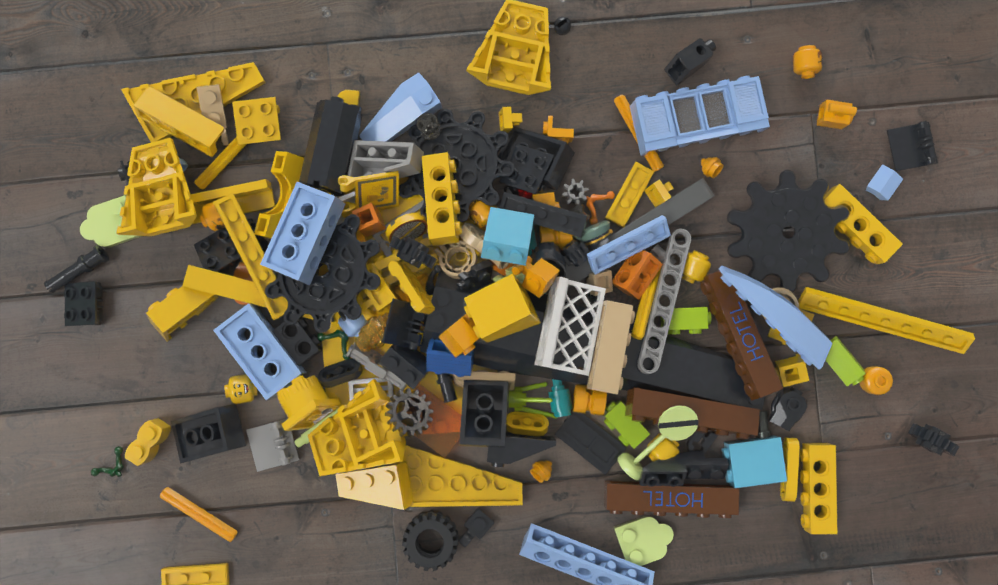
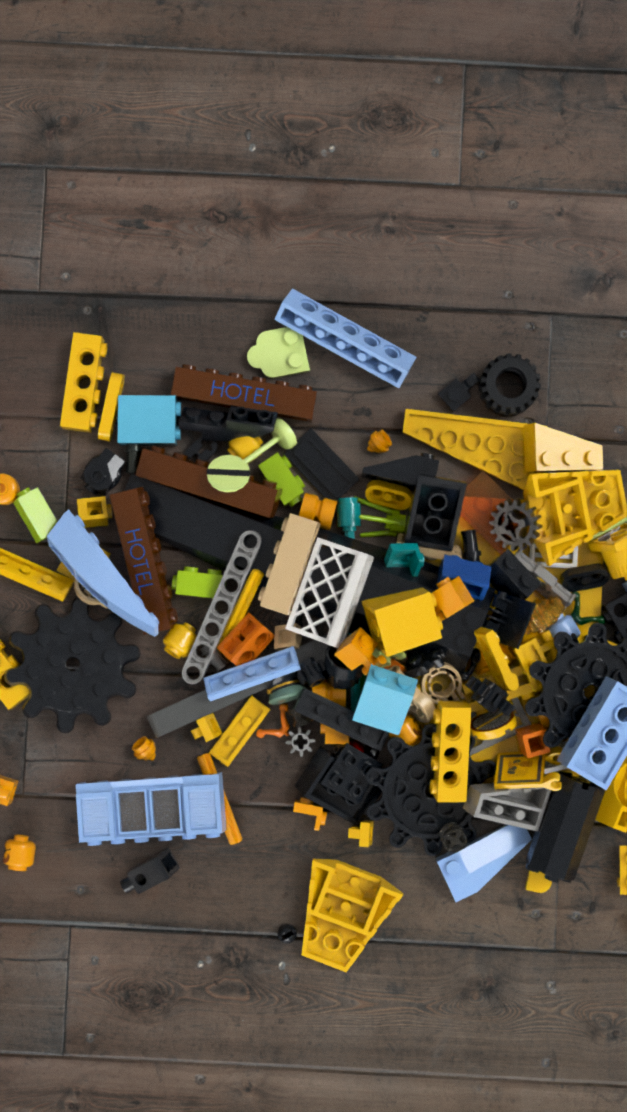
camera: 170 degrees left, 0 degrees up
none -> teal bracket [384,543,424,576]

